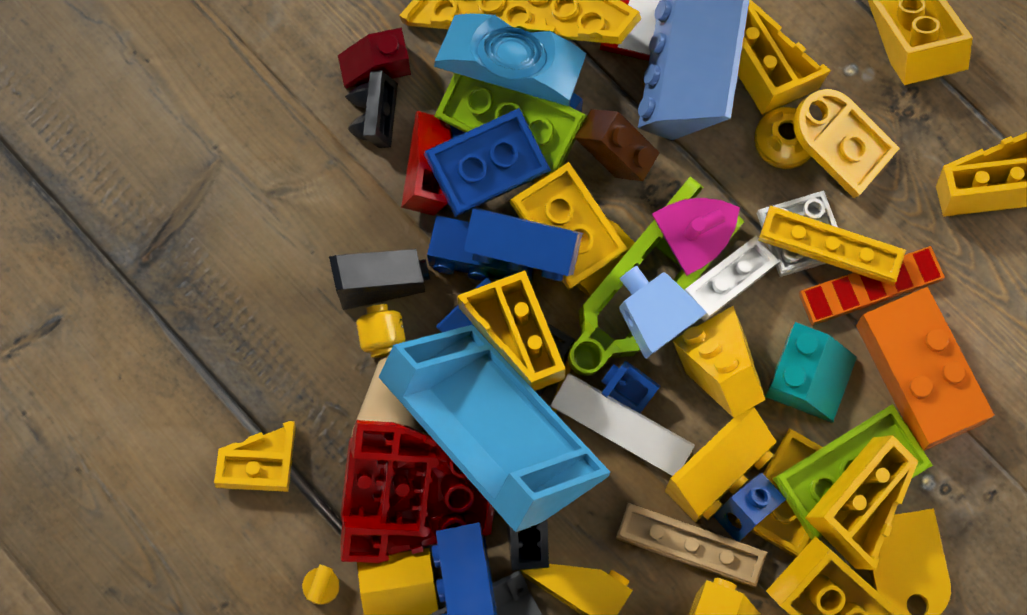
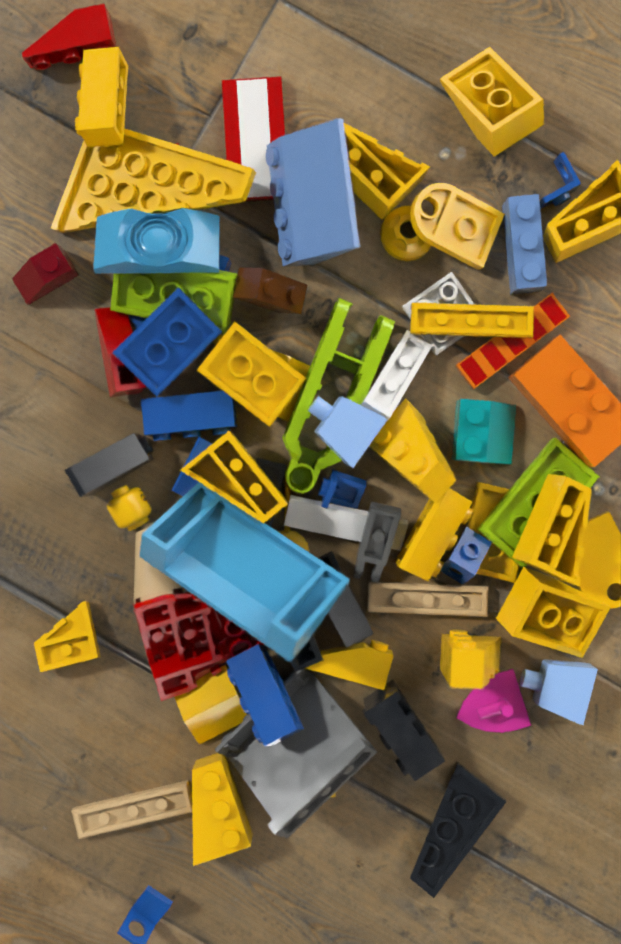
camera: 15 degrees left, 15 degrees up
yellow plate [302,564,340,605] -> none
black tile [345,70,398,148] -> none
blue brick [463,209,583,281] -> none
dark pink shield [652,198,740,276] -> none
none -> black slope [318,551,374,647]
none -> dark grey hinge [353,502,401,583]
none -> medium blue brick [502,194,547,294]
none -> blue bracket [539,152,581,210]

